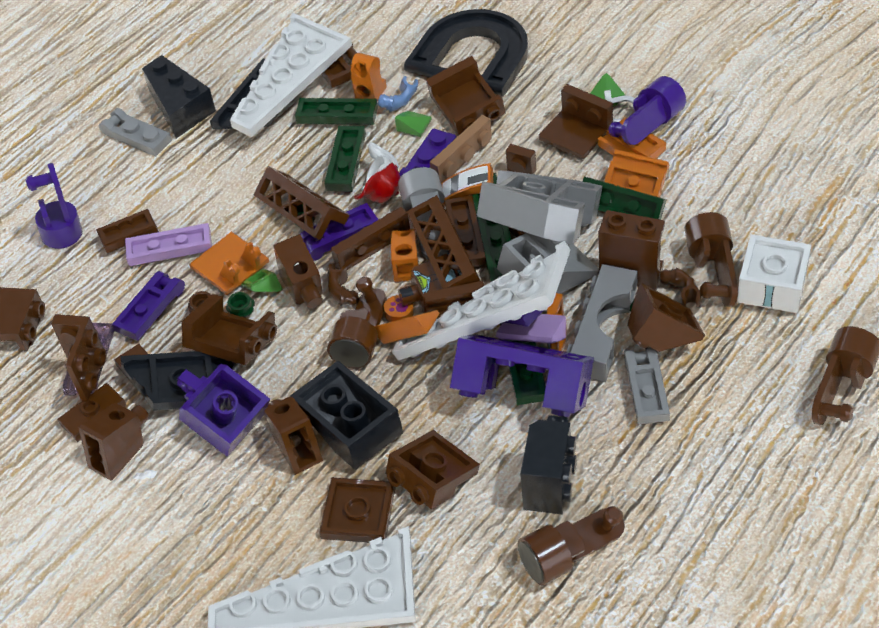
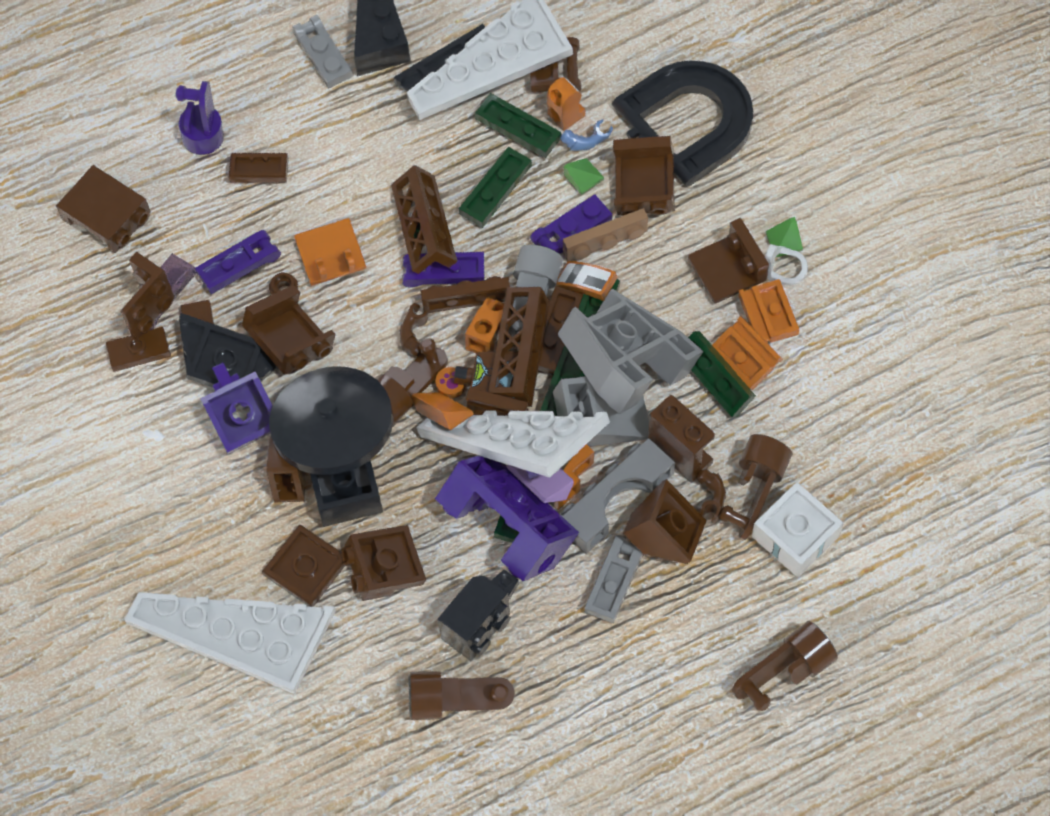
camera: 25 degrees right, 15 degrees up
reddish brown torso [78,403,149,481] -> none
lavender plate [125,223,212,266] -> none
dark green plate [226,292,255,318] -> none
bright green slope [241,269,283,292] -> none
reddish brown torso [273,234,323,309] -> none
red hair [354,142,400,203] -> none
reddish brown plate [506,144,537,174] -> none
dark purple piece [609,76,686,145] -> none
none -> black dish [269,366,393,475]

